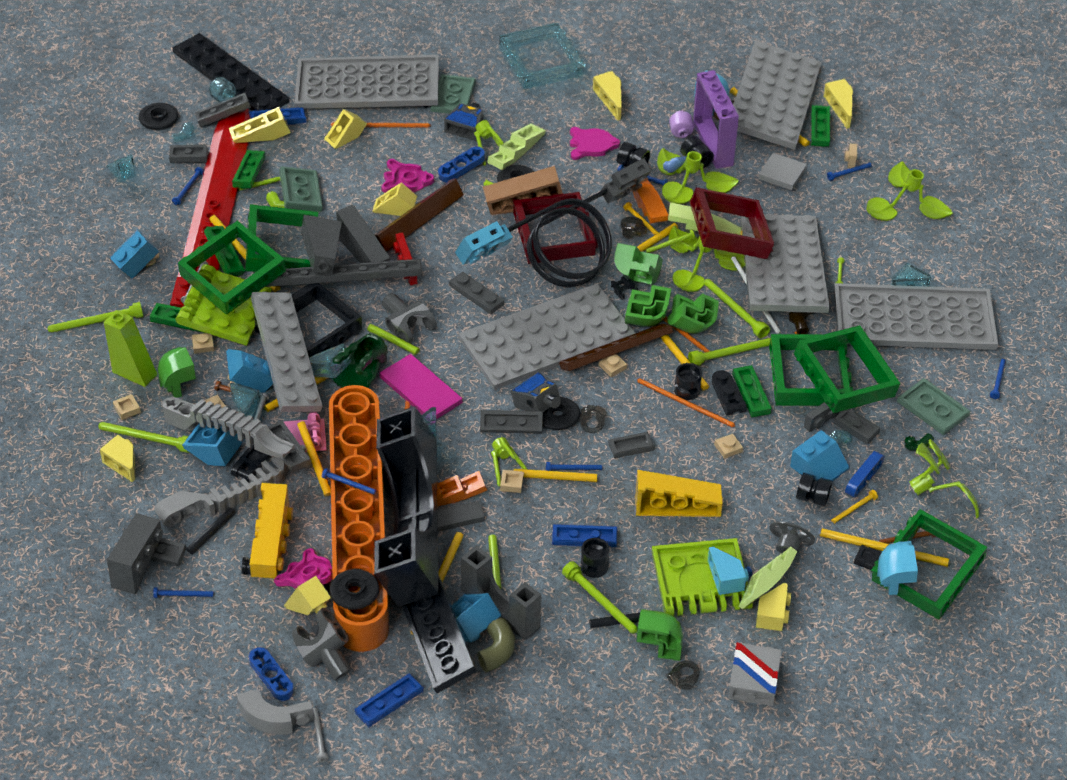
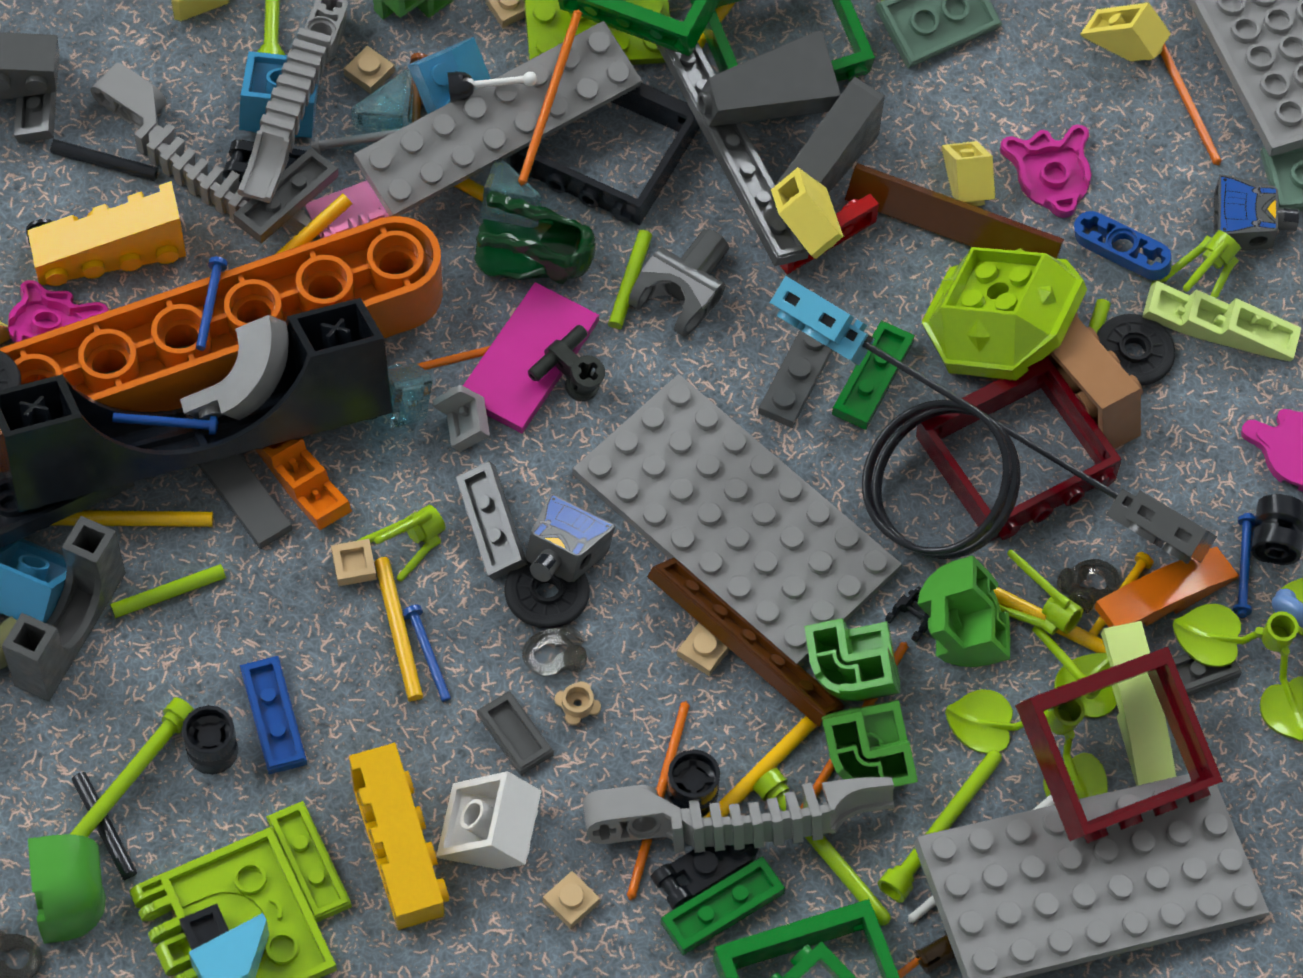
camera: 70 degrees right, 15 degrees up
none -> blue piece [113,413,218,435]
none -> black tile [179,904,229,950]
none -> light grey arch [180,315,289,420]
none -> lime tile [266,801,352,923]
none -> light grey bracket [433,385,490,452]
none -> white slope [436,771,541,870]
none -> hinge [447,71,537,102]
none -> orange axle [518,9,582,186]
none -> pearl dark grey piece [528,325,605,401]
none -> tan plate [555,681,601,725]
none -> light grey piece [583,777,894,853]
none -> light yellow slope [771,167,843,259]
none -> green plate [832,320,915,430]
none -> lime piece [921,247,1087,380]
none -> lime plant [999,550,1084,635]

